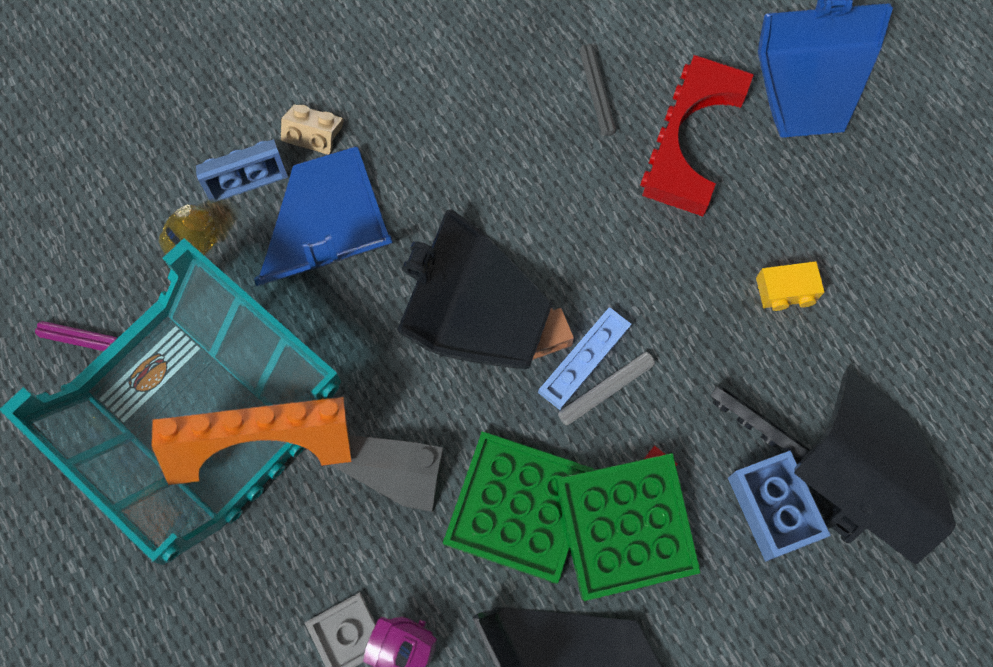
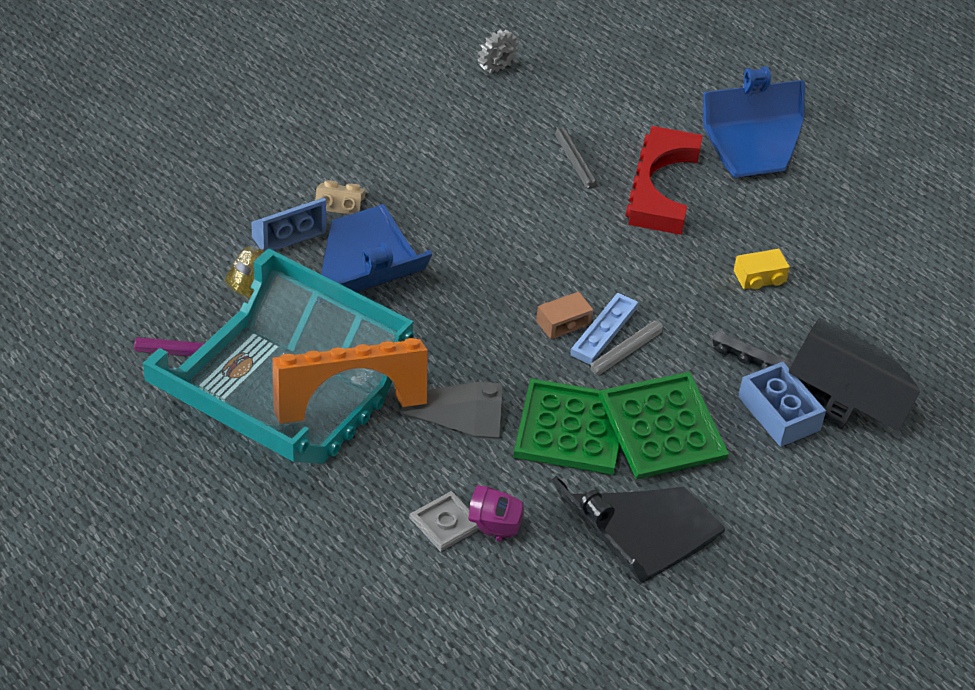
camera: 10 degrees left, 25 degrees down
black panel [397,209,553,369] -> none

